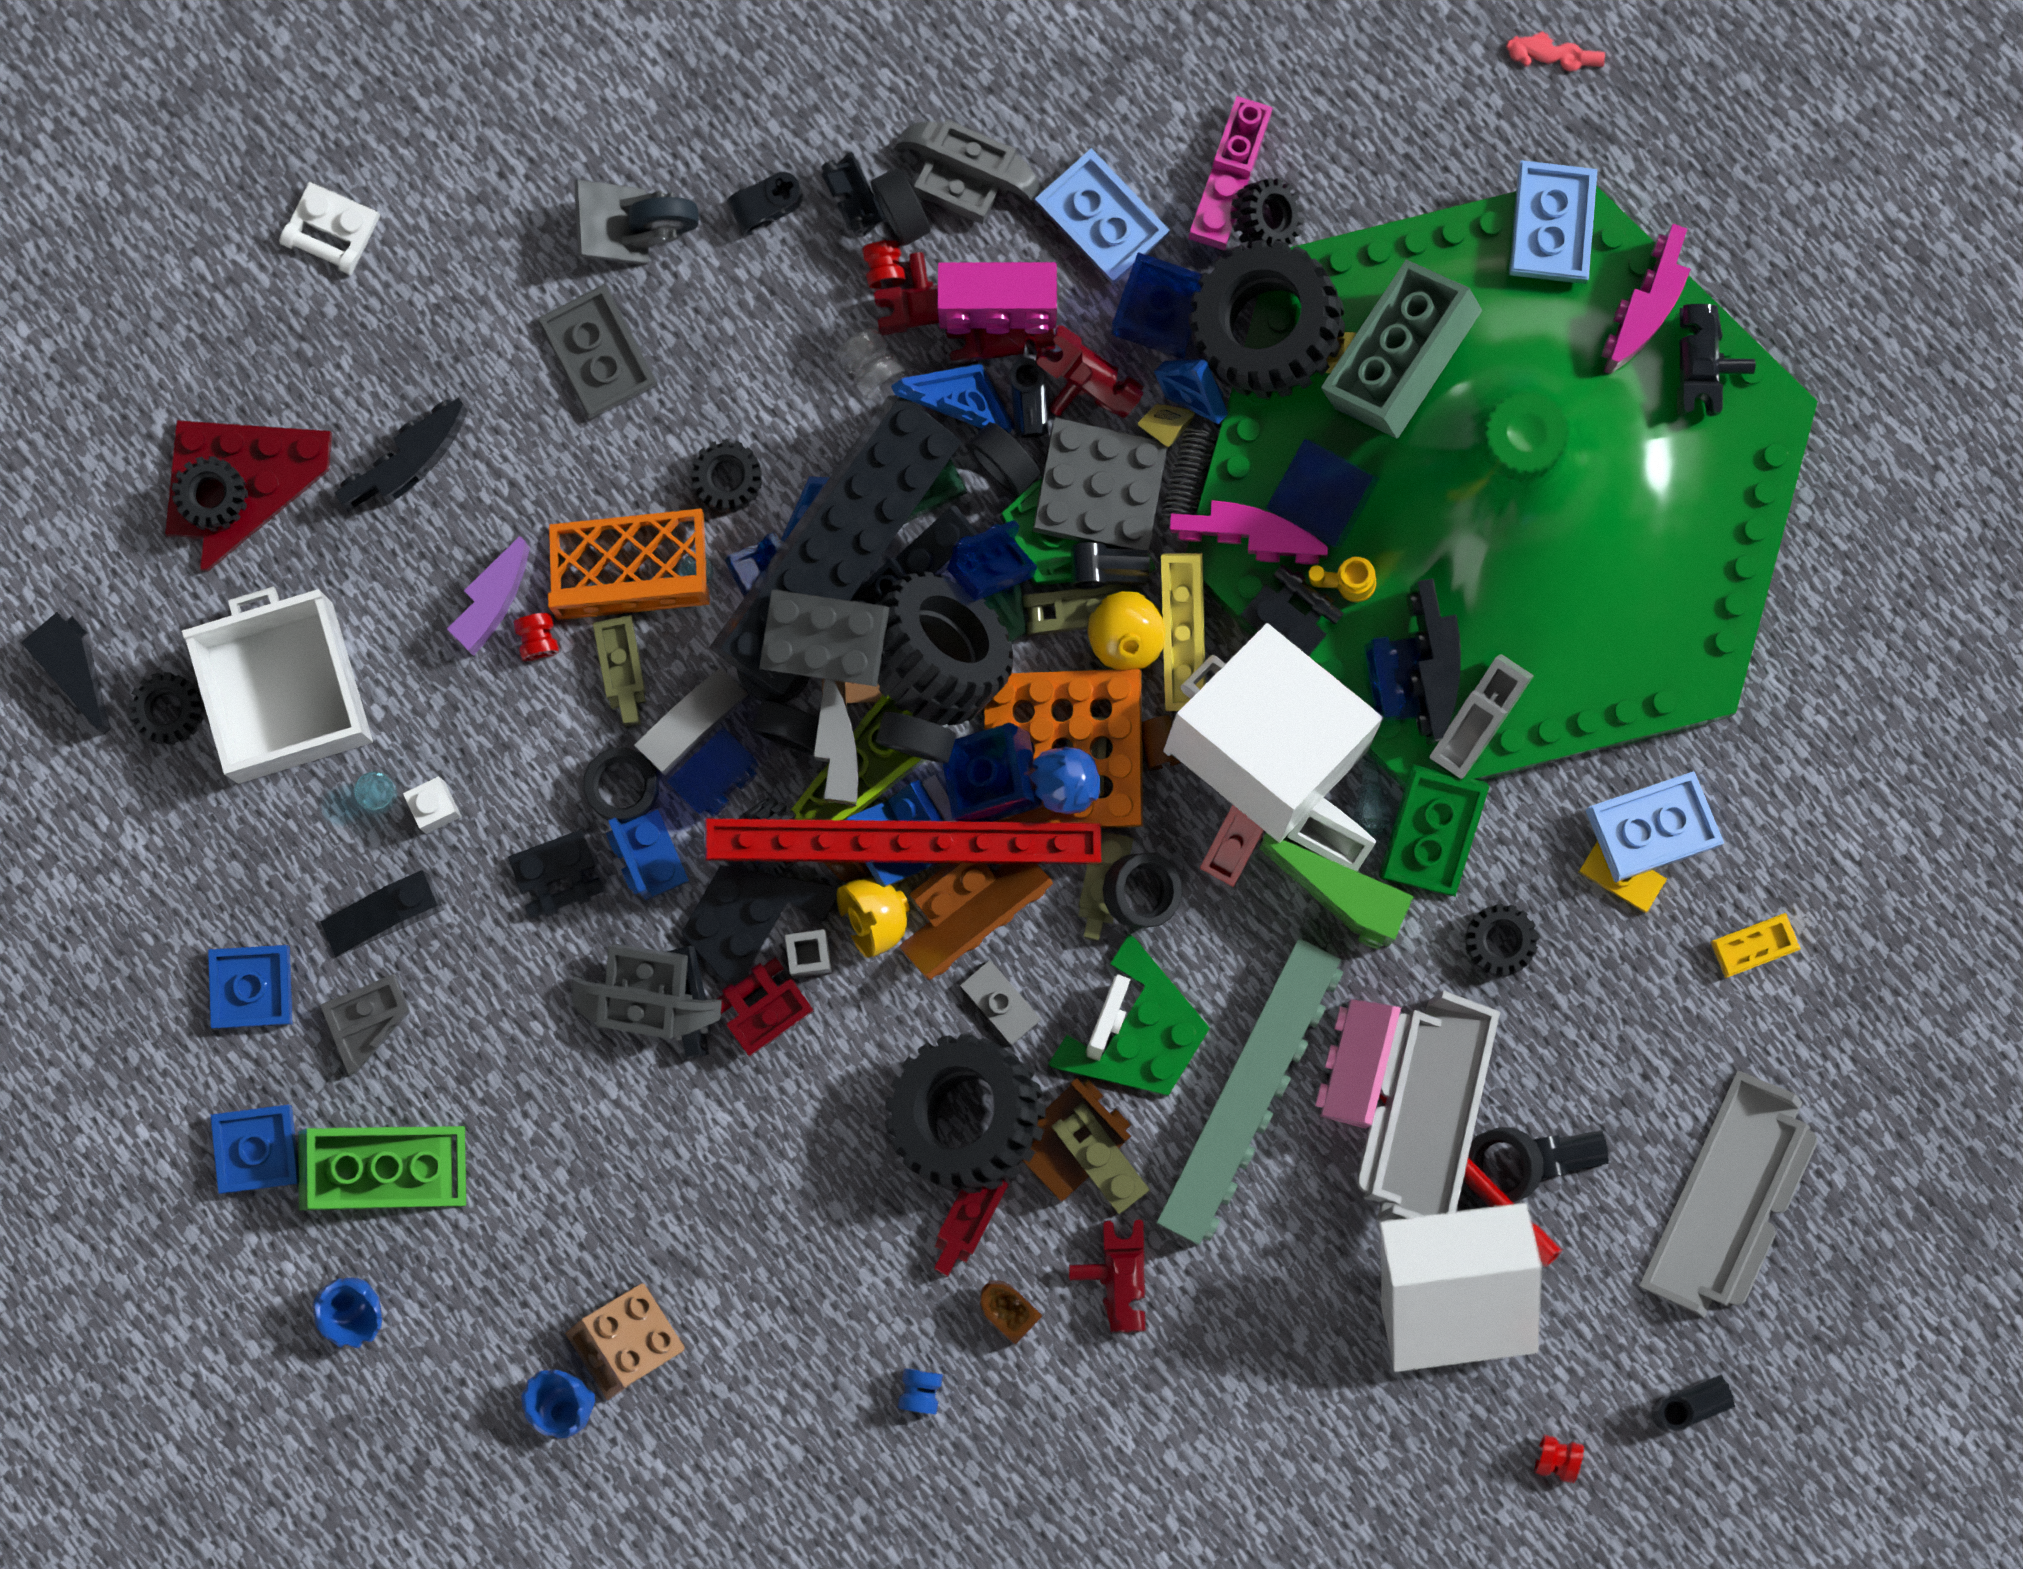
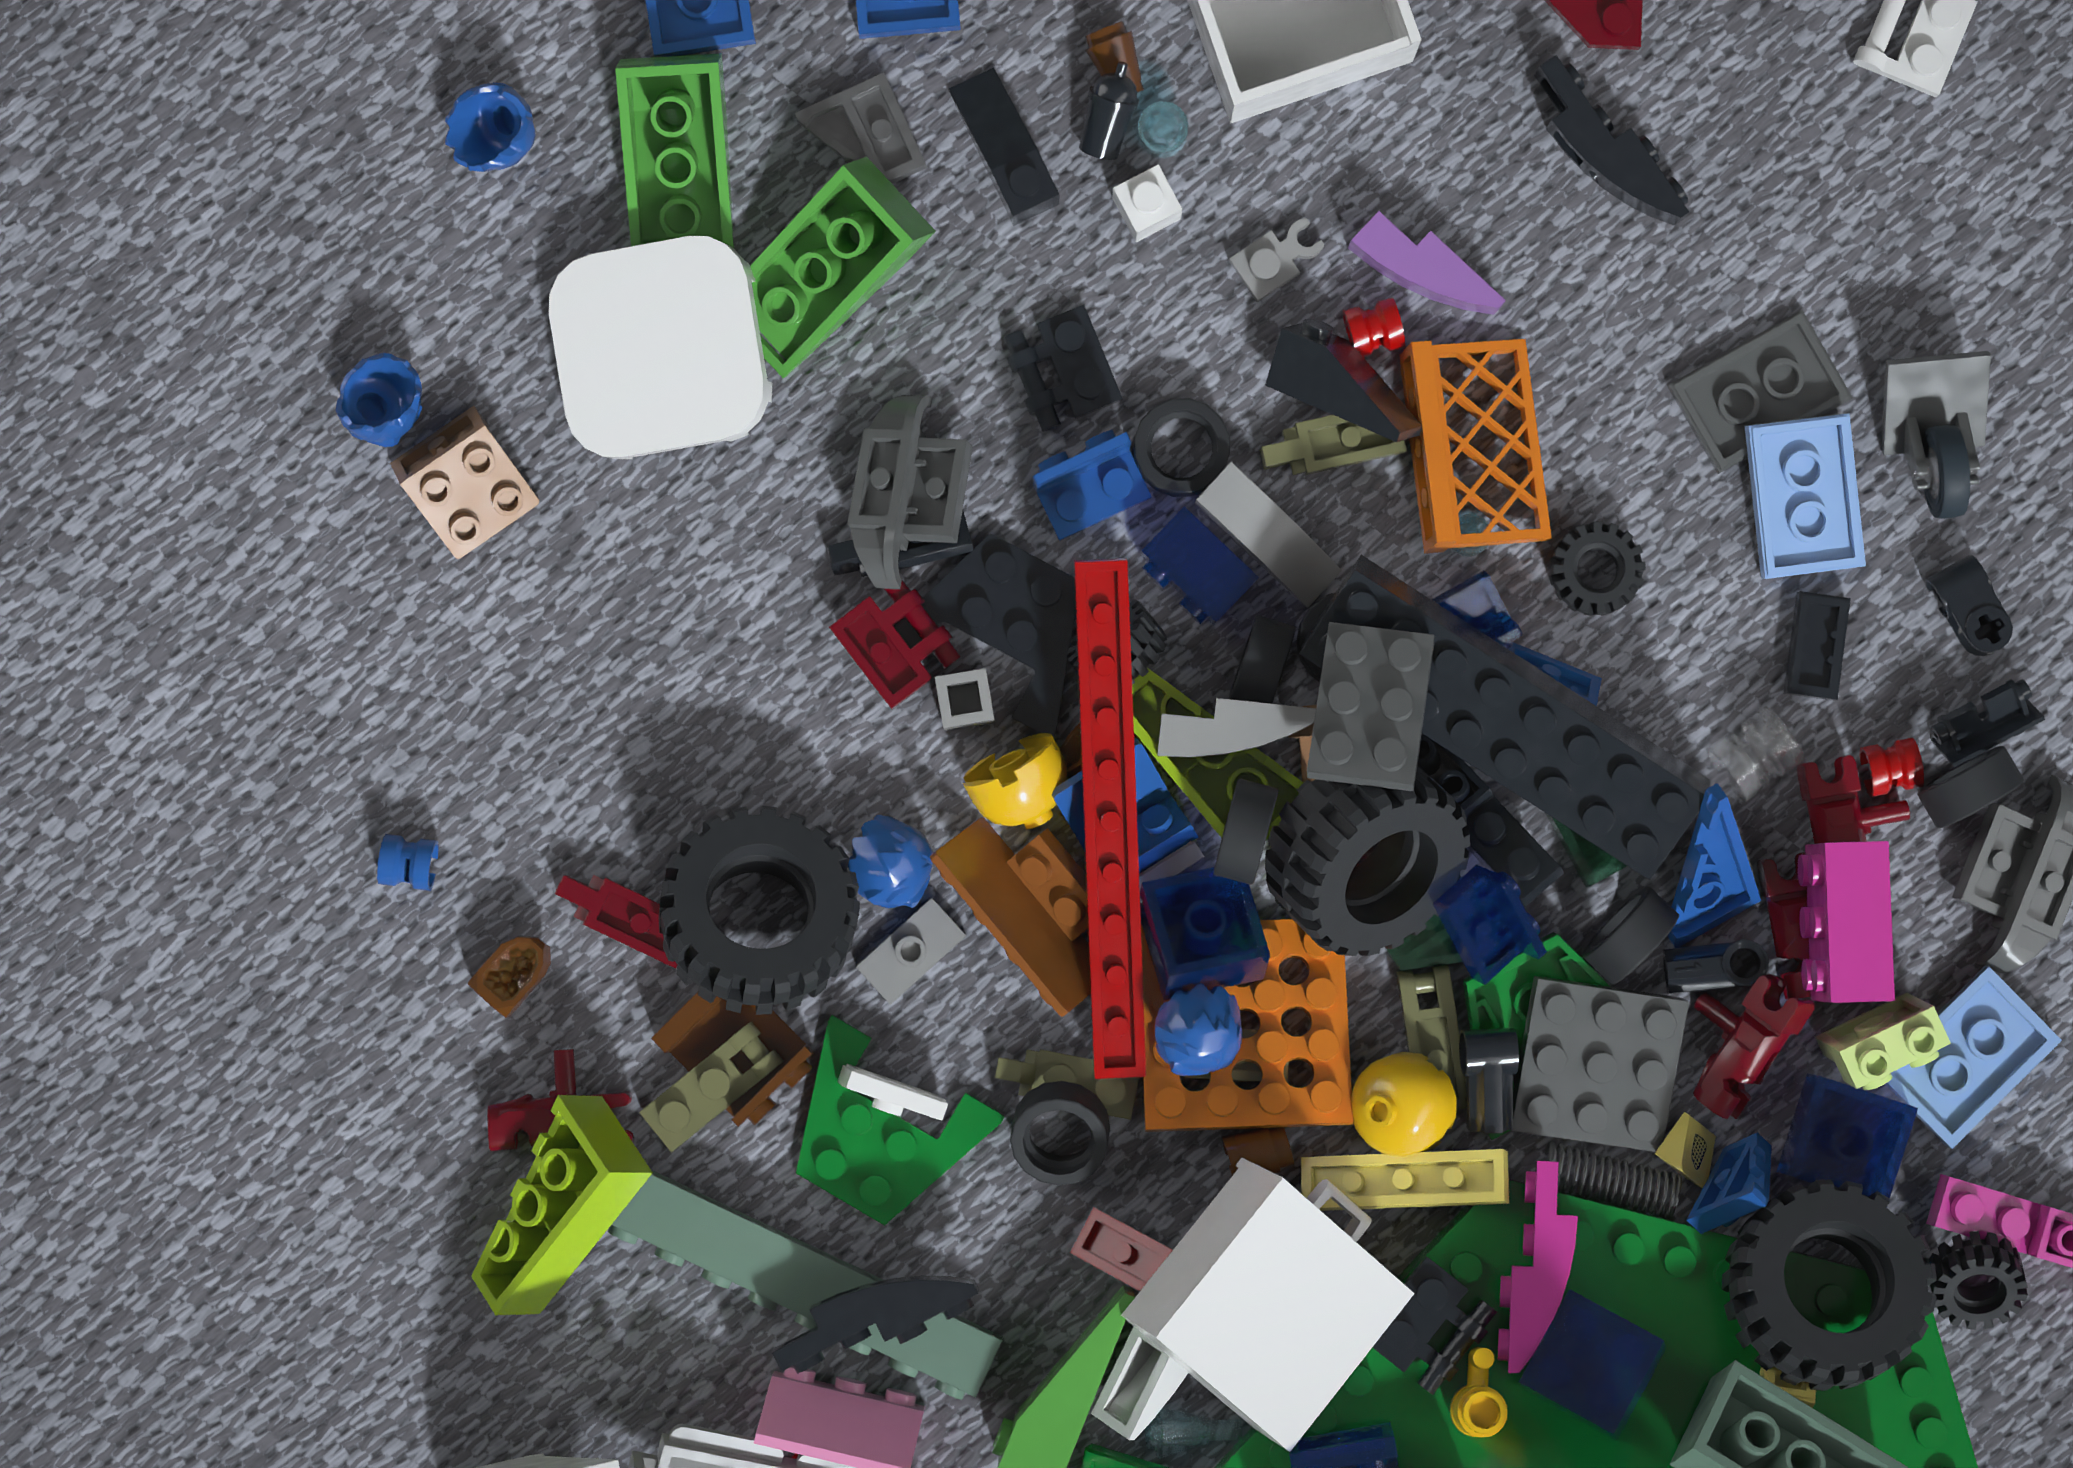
camera: 90 degrees right, 5 degrees up
none -> lime wedge [471,1095,653,1316]
none -> white tile [549,236,772,459]
none -> bright green slope [750,156,936,379]
none -> black slope [772,1275,979,1374]
none -> blue hair [848,815,934,908]
none -> black piece [1079,62,1139,160]
none -> reddish brown cone [1085,21,1144,93]
none -> light grey plate [1229,218,1325,302]
none -> black slope [1265,319,1422,442]
none -> light blue tile [1745,413,1866,579]
none -> black plate [1783,591,1851,701]
none -> yellowish green plate [1815,993,1951,1090]

